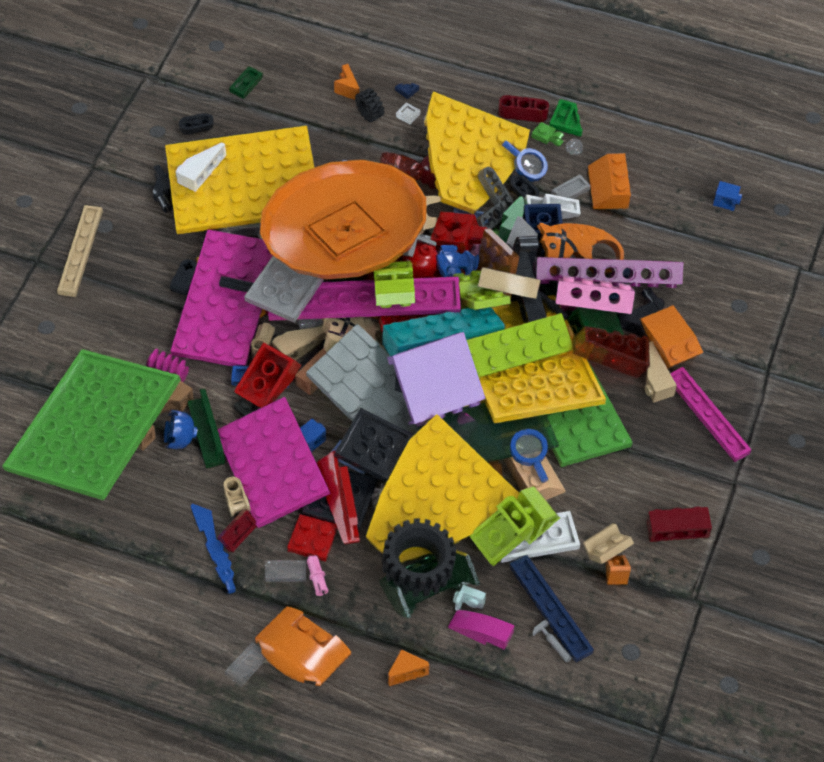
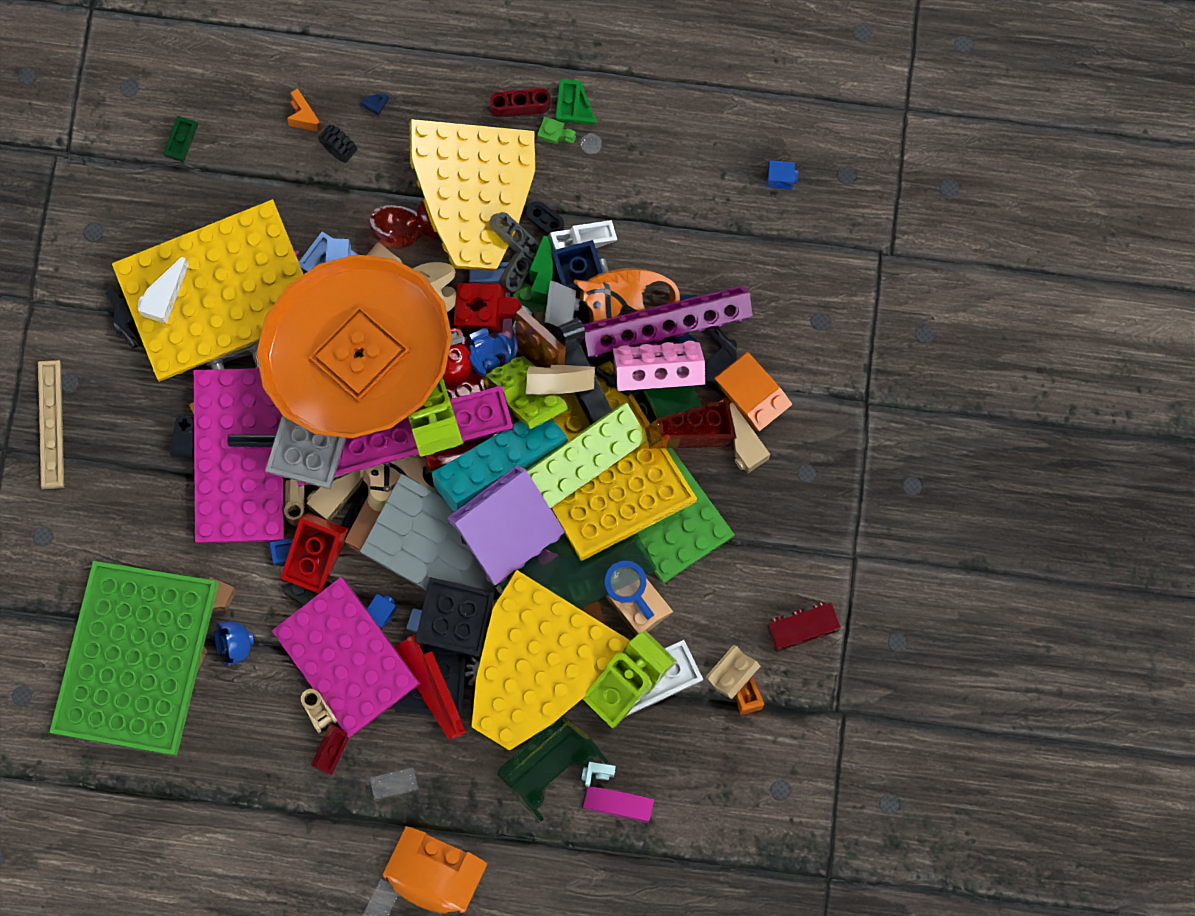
camera: 15 degrees left, 20 degrees up
dark pink piece [146,348,189,382] -> none
black plate [179,113,214,134] -> none
dark green fence [187,388,225,468] -> none
blue sword [191,504,236,593] -> none
red plate [287,514,338,562] -> none
bright pink axle [307,556,329,596] -> none
black tyre [382,518,456,597] -> none
orange slope [388,650,430,686] -> none
clear tile [396,103,420,125] -> none
piece [502,140,548,182] -> none
dark blue plate [509,555,594,662] -> none
light grey piece [533,619,572,663] -> none
light grey tile [551,175,591,199] -> none
orange slope [588,153,631,209] -> none
dark pink plate [670,367,751,462] -> none

